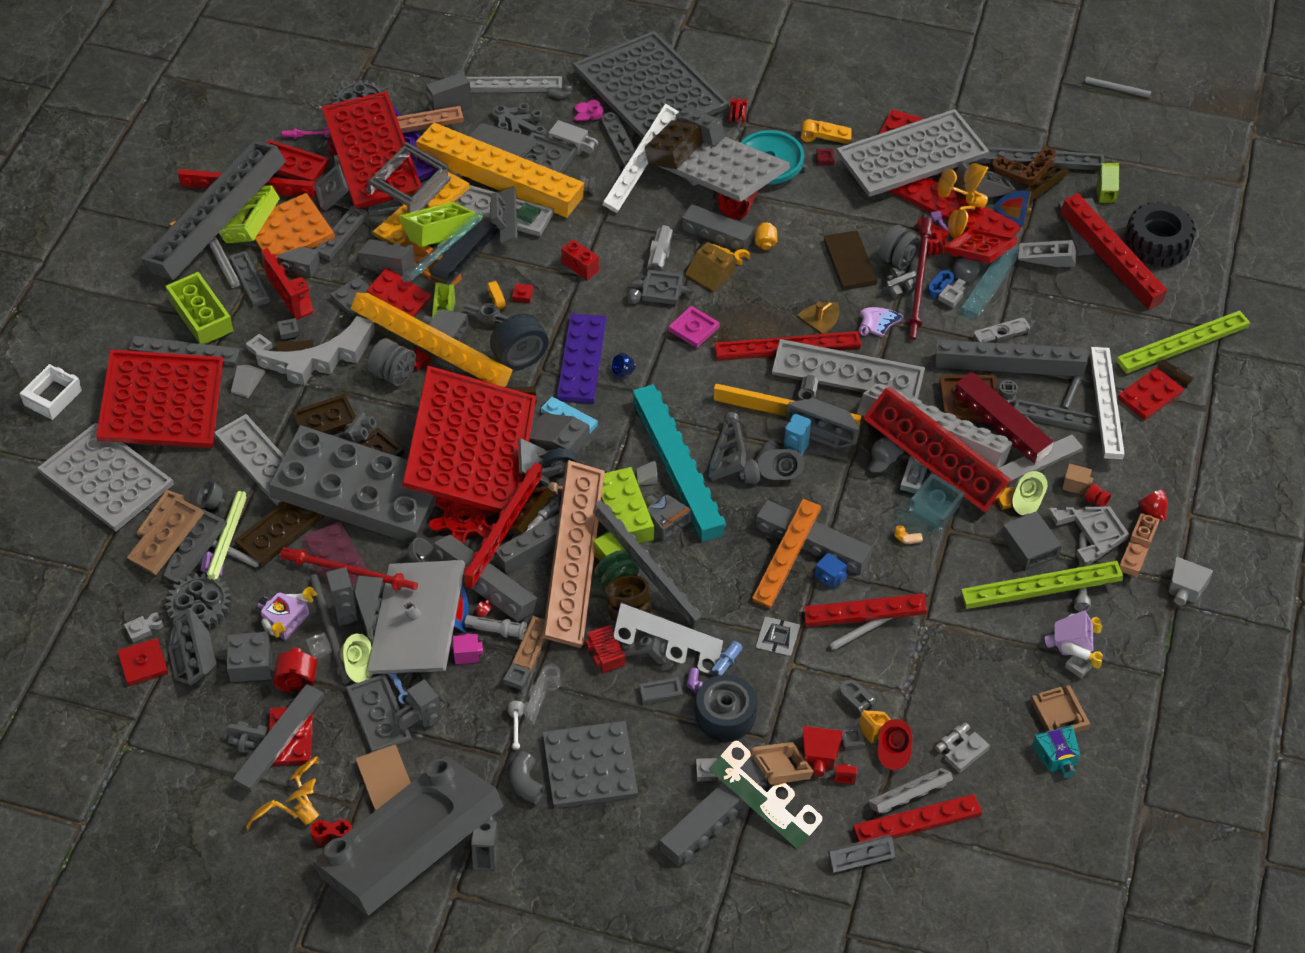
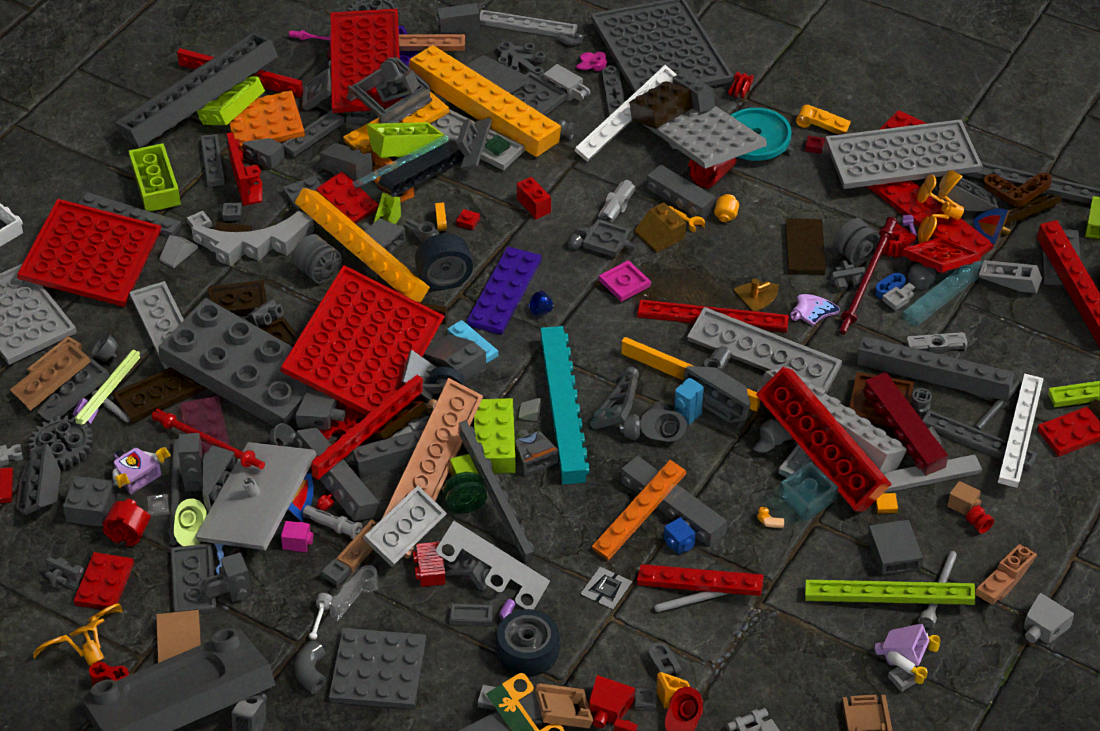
camera: 15 degrees right, 5 degrees down
light grey axle [208,236,240,289] -> none
dark grey tile [233,684,325,791] -> none
red plate [267,140,329,183] -> none
red plate [414,347,431,371] -> none
dark brown wheel [605,575,652,622] -> none
medium blue axle [712,641,743,676] -> none
yellowish green piece [1012,471,1048,515] -> none
light grey wing [1048,506,1129,567] -> none
red helmet [1138,490,1168,522] -> none
none -> dark grey torso [296,388,346,430]
none -> light grey plate [363,486,447,567]
none -> dark grey brick [376,57,420,102]

